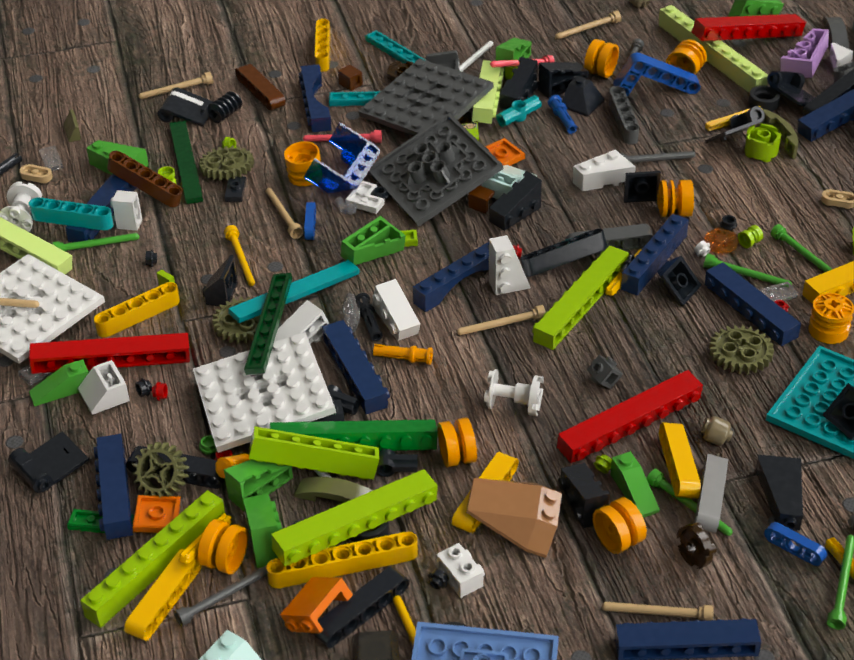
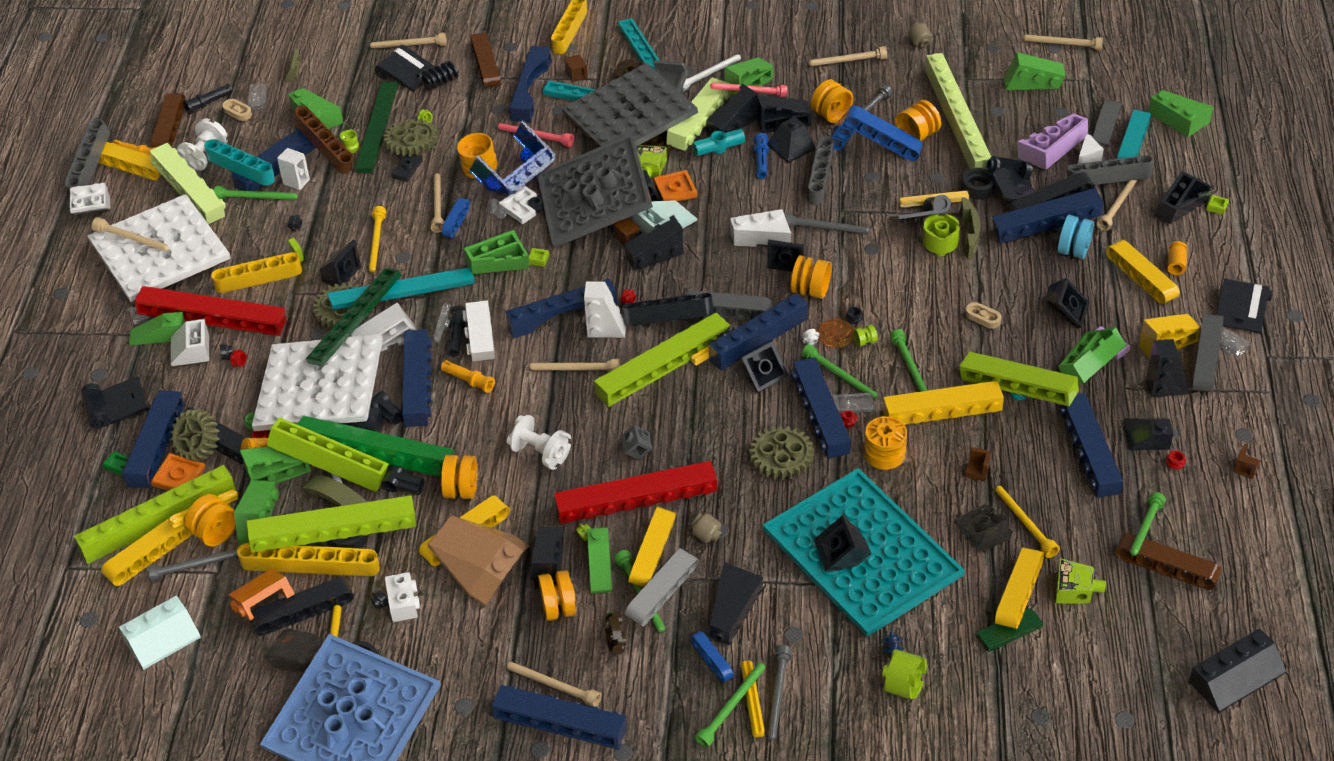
camera: 20 degrees right, 5 degrees up
red brick [691,14,806,41] -> none

